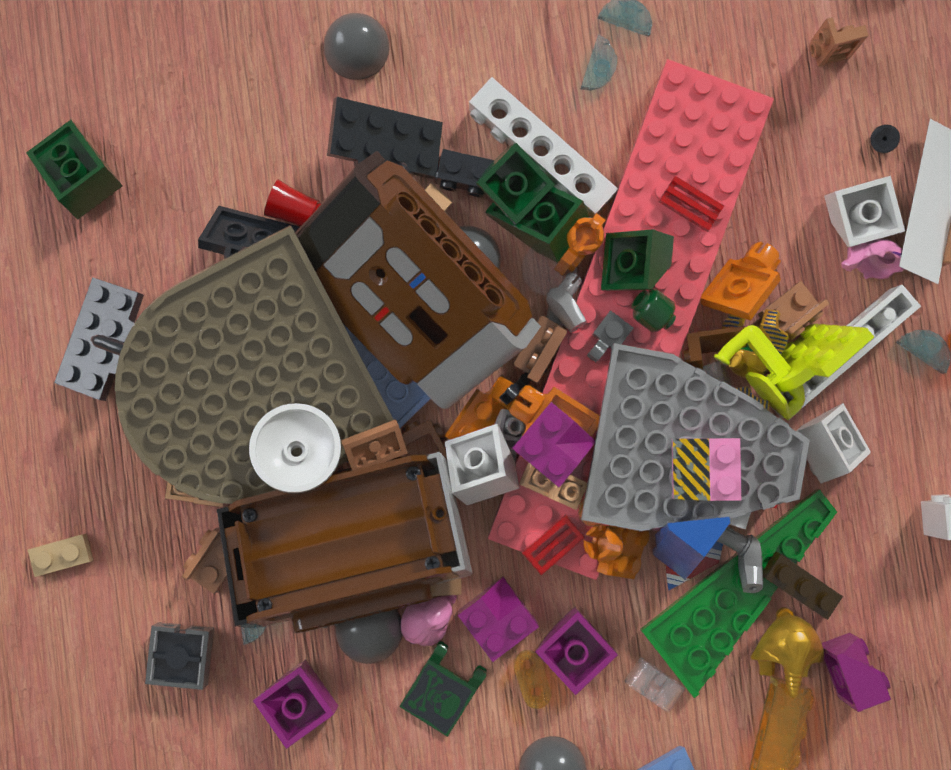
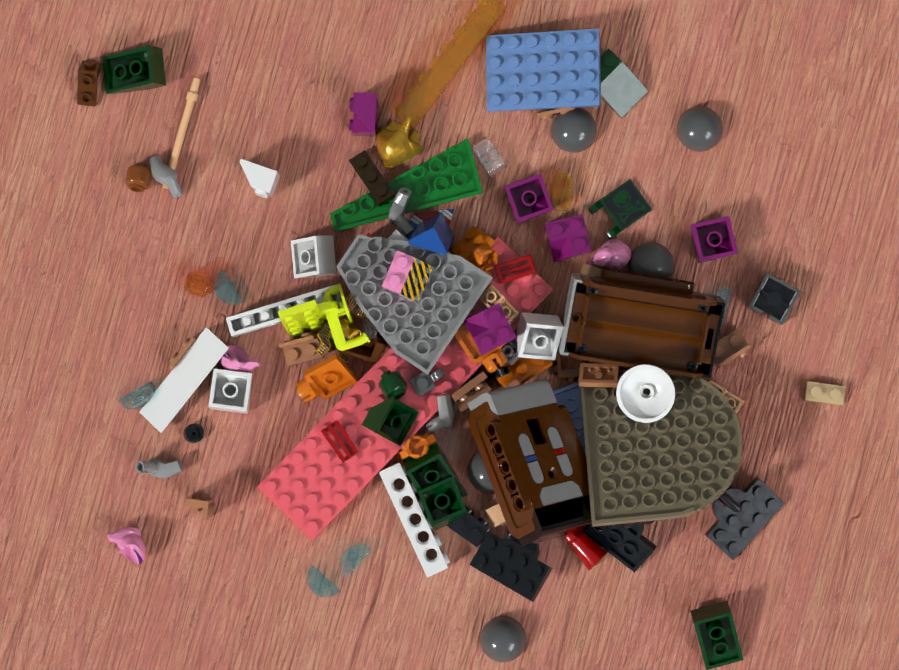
camera: 155 degrees left, 0 degrees up
none -> light grey arm [135,458,184,479]

